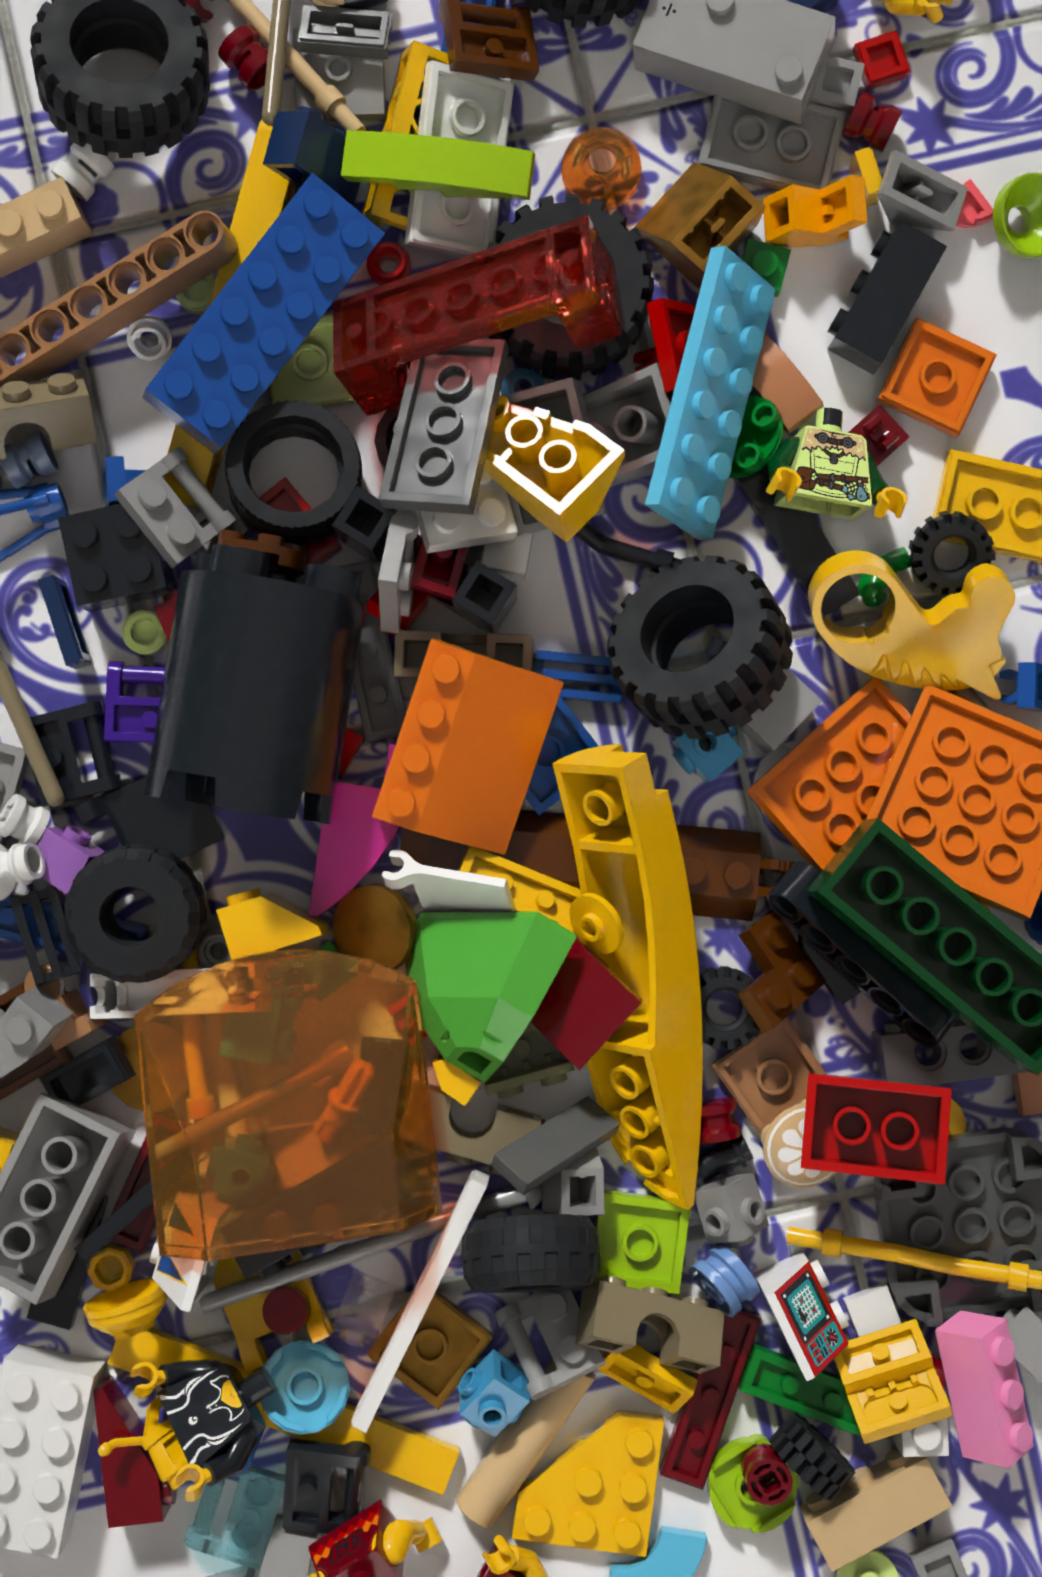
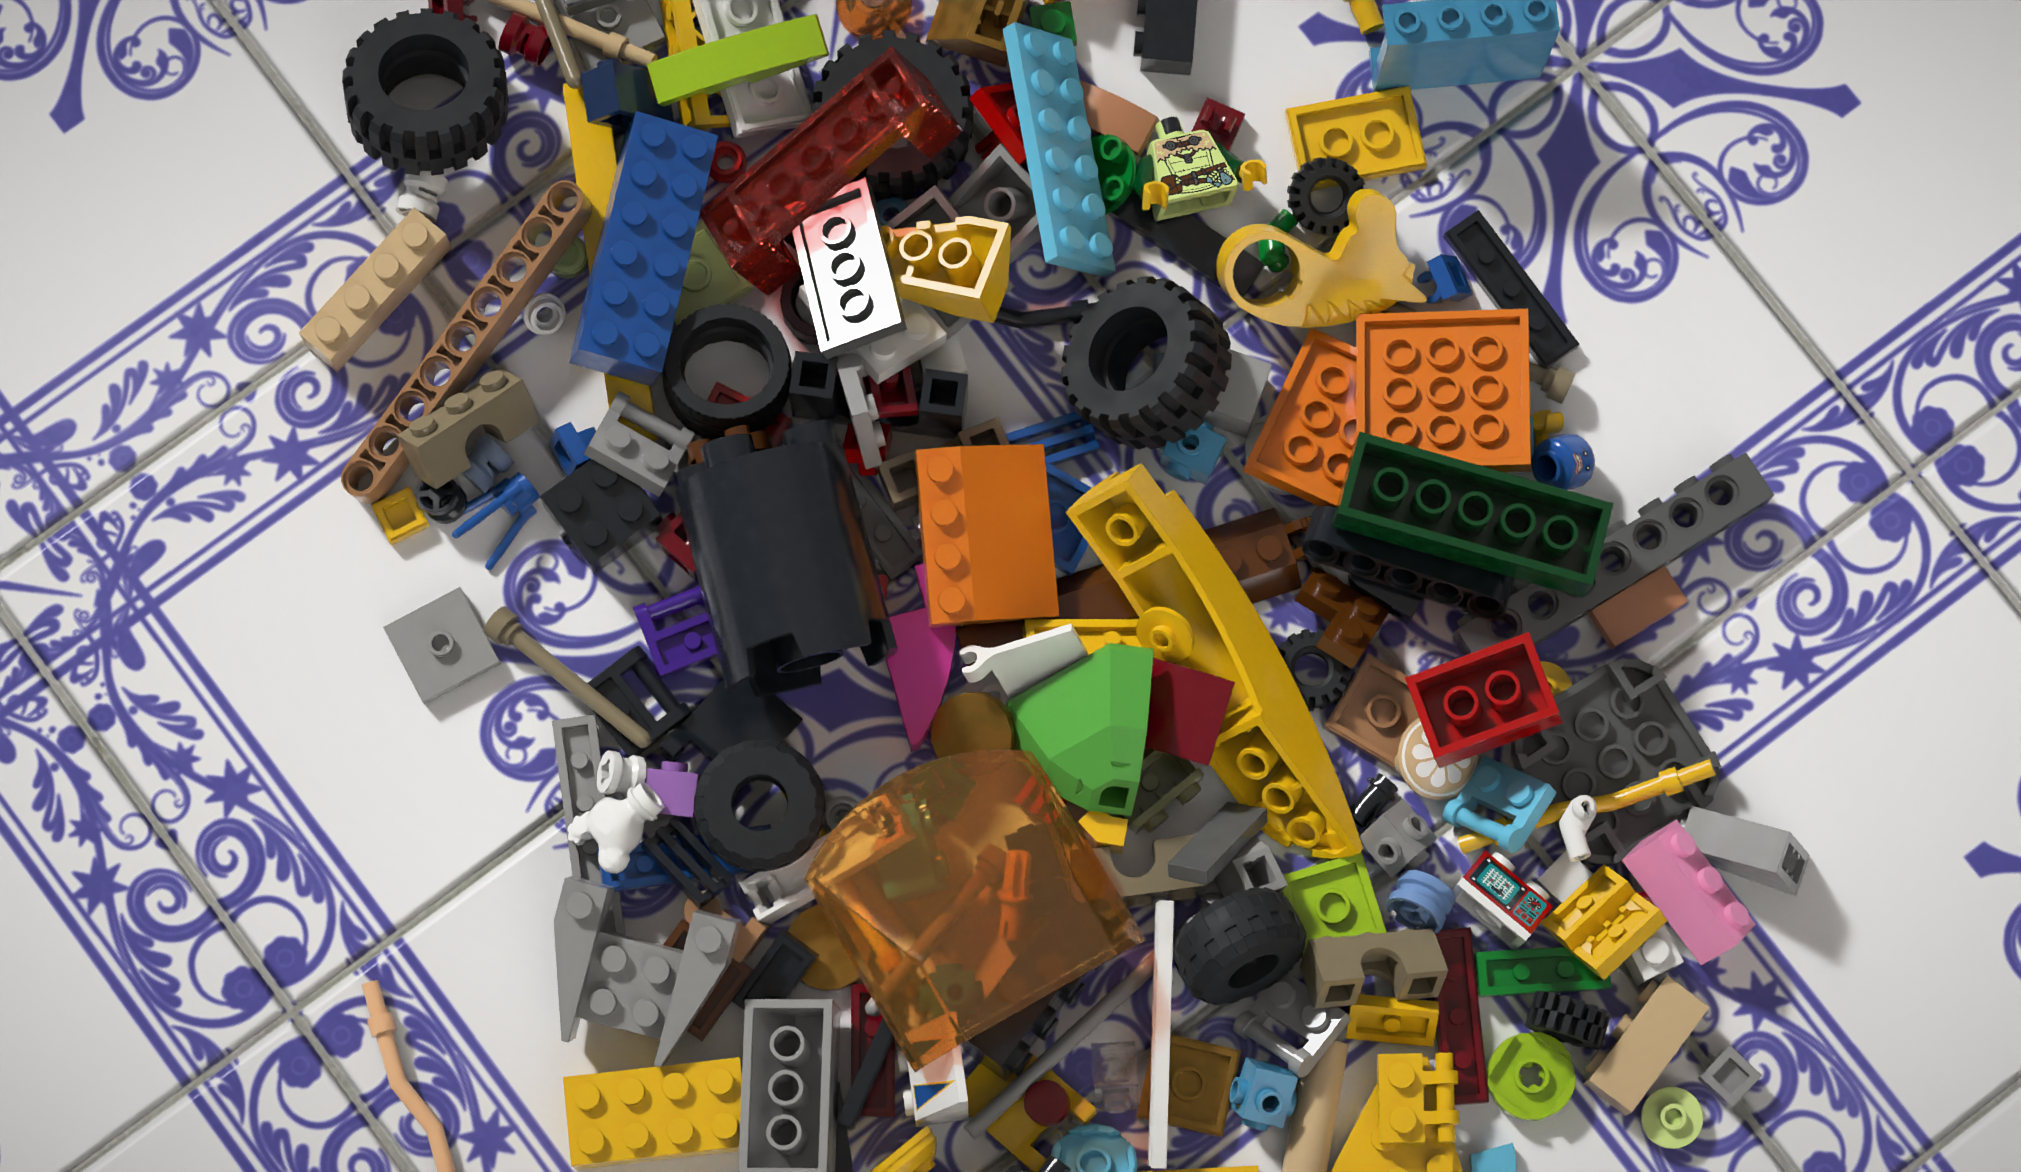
camera: 25 degrees left, 10 degrees down
dark blue tile [38,575,92,669] -> none
yellow tile [87,1243,136,1292] -> none
yellowish green tile [122,610,168,656] -> none
yellow slope [216,888,331,963] -> none
dark red wheel [700,1097,742,1143] -> none
dark red wheel [741,1444,793,1506] -> none
orange plate [876,317,997,438] -> none
none -> yellow plate [1377,1053,1460,1144]
none -> medium azure plate [1443,756,1557,853]
none -> white arm [1559,795,1597,862]

